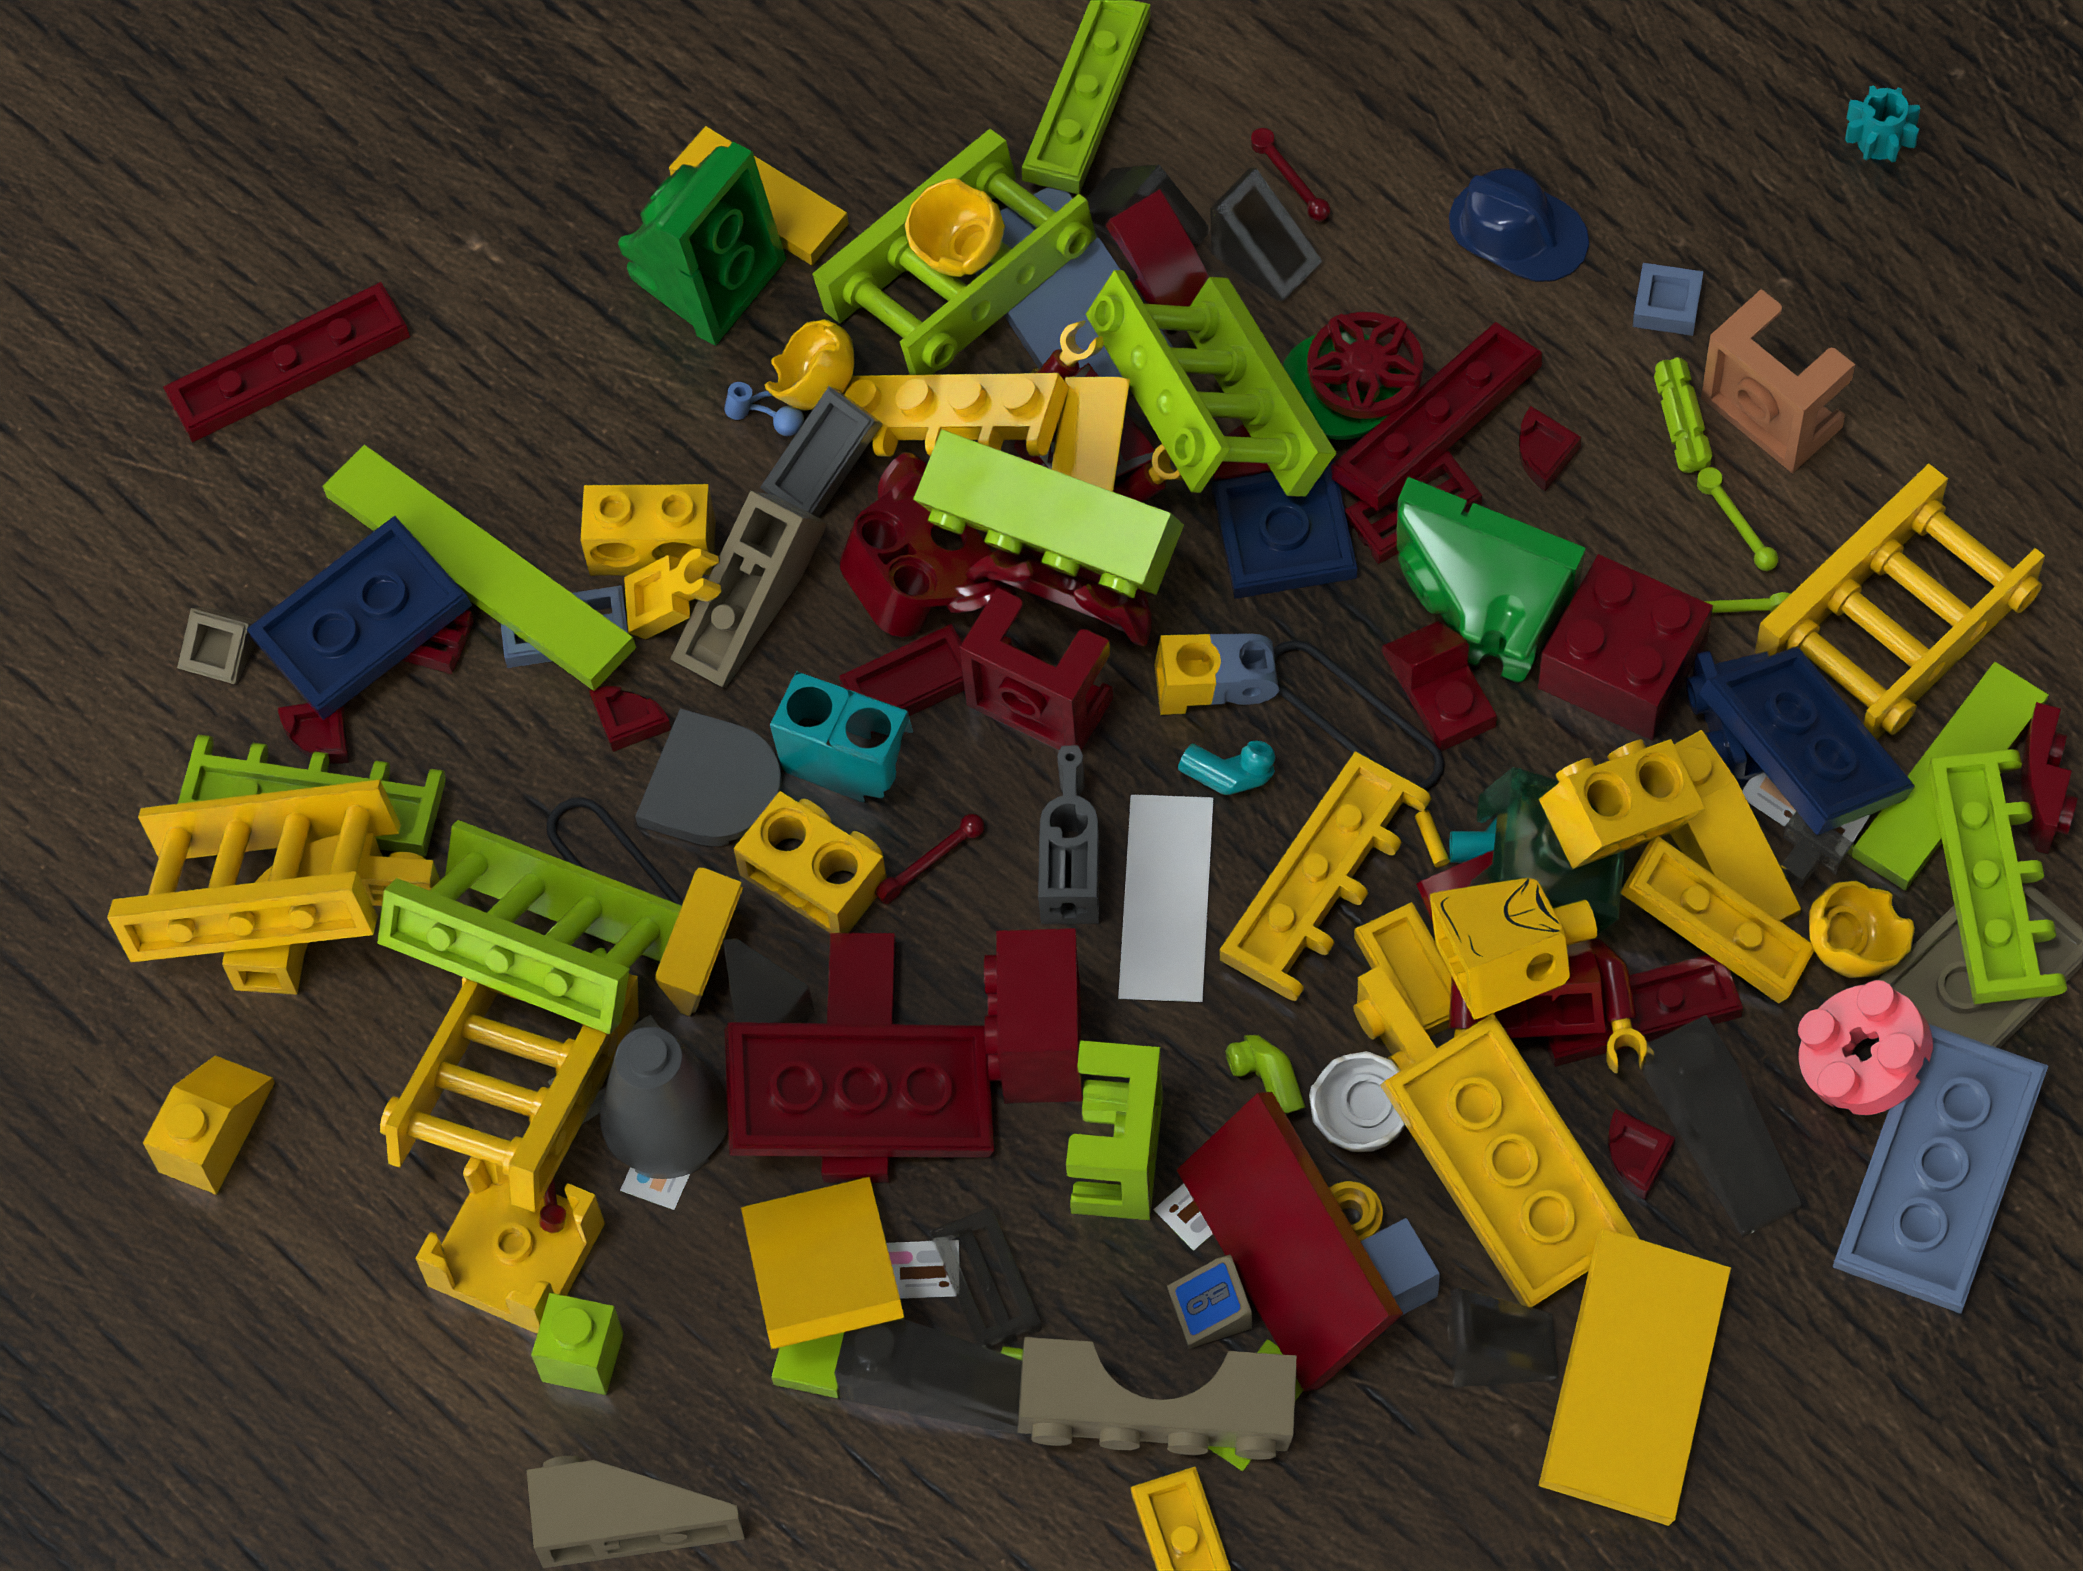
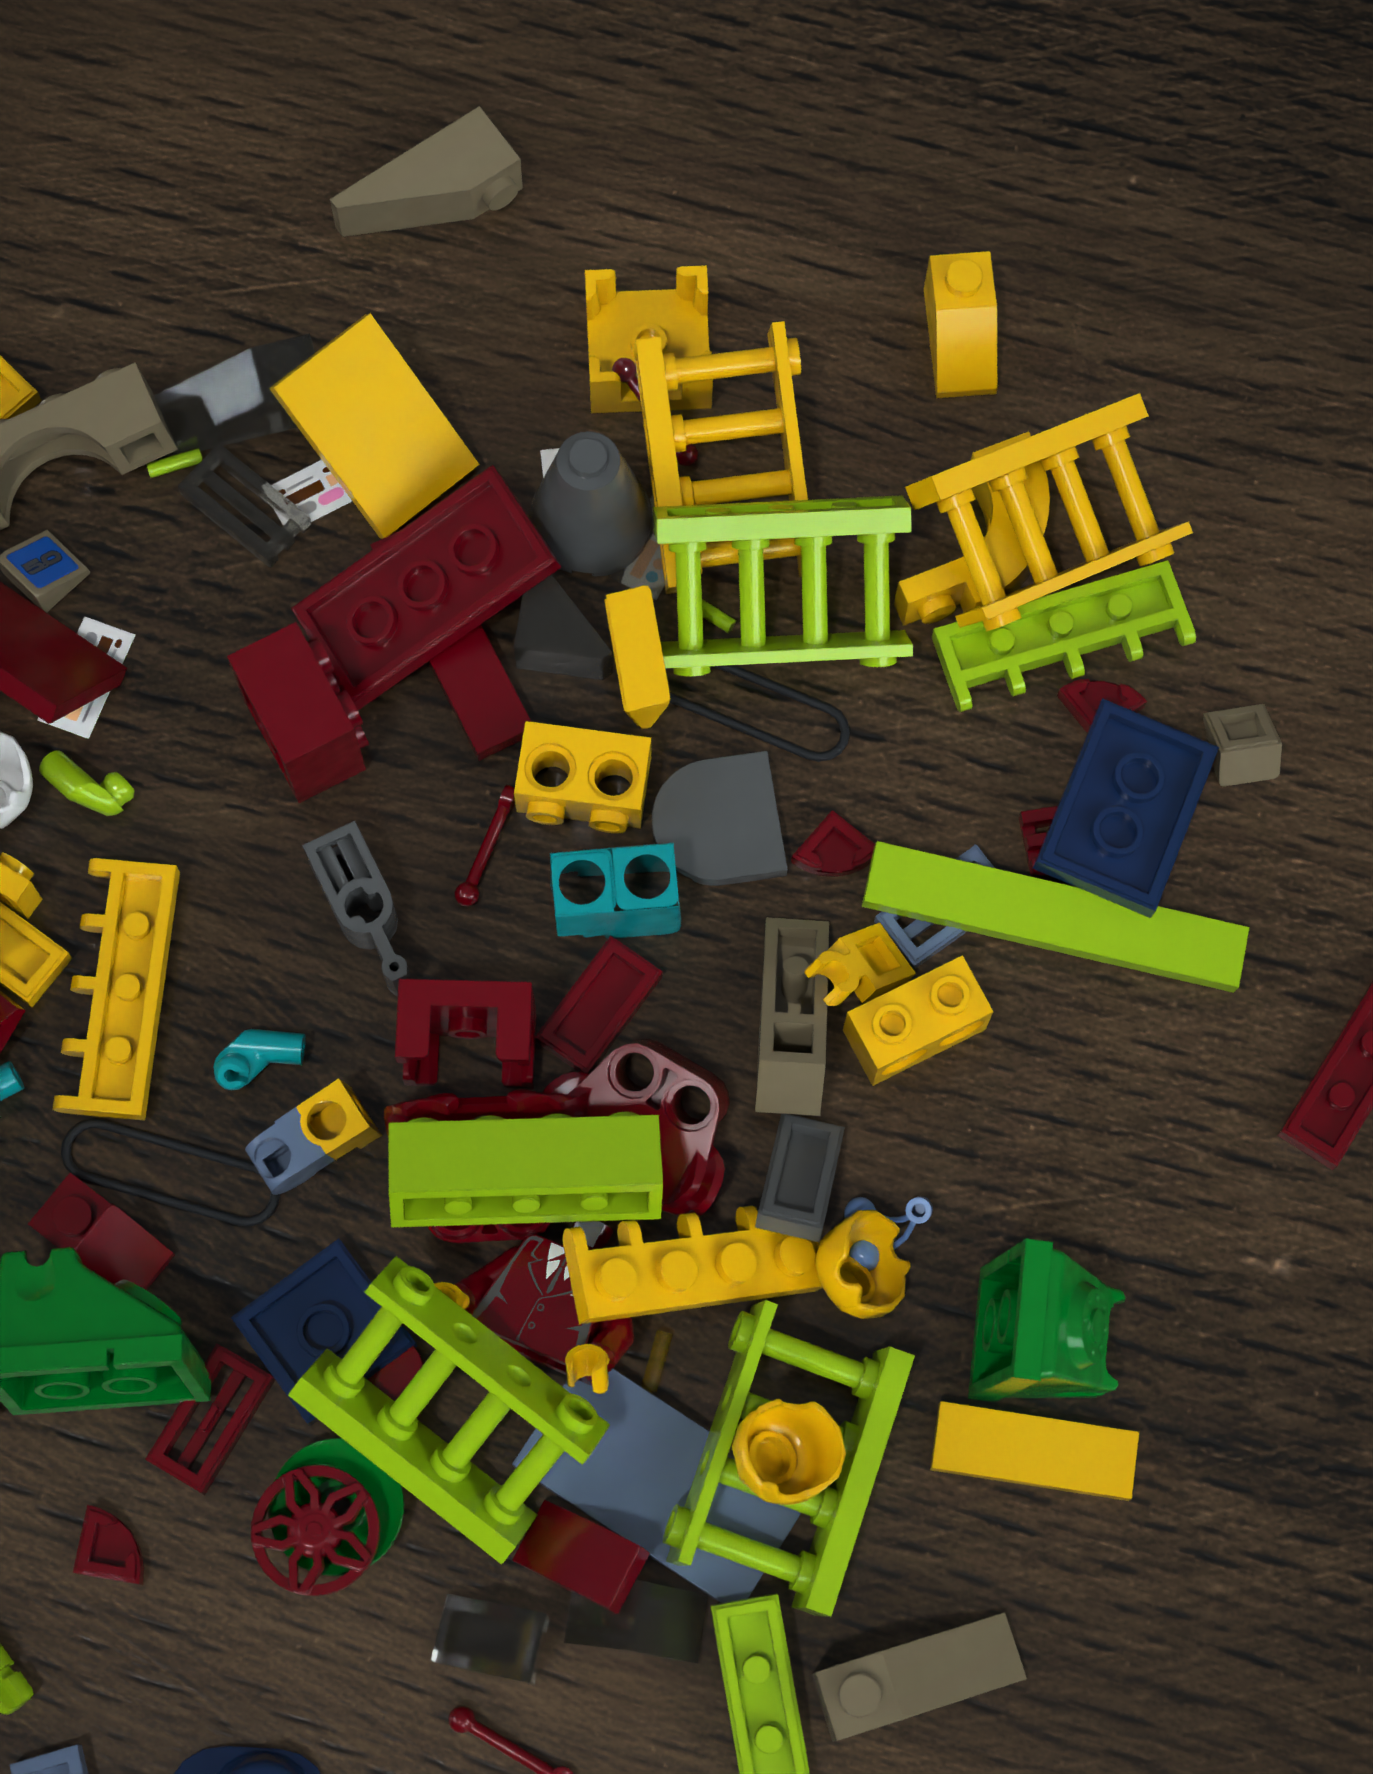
camera: 145 degrees right, 10 degrees up
lime brick [531,1292,624,1395] -> none
yellow slope [1051,377,1130,492] -> none
lime panel [1066,1040,1163,1220] -> none
white sticker [1118,795,1213,1002] -> none
dark red tile [1331,322,1542,511] -> none
yellow piece [1415,810,1450,868] -> none
none -> dark tan slope [812,1612,1027,1742]

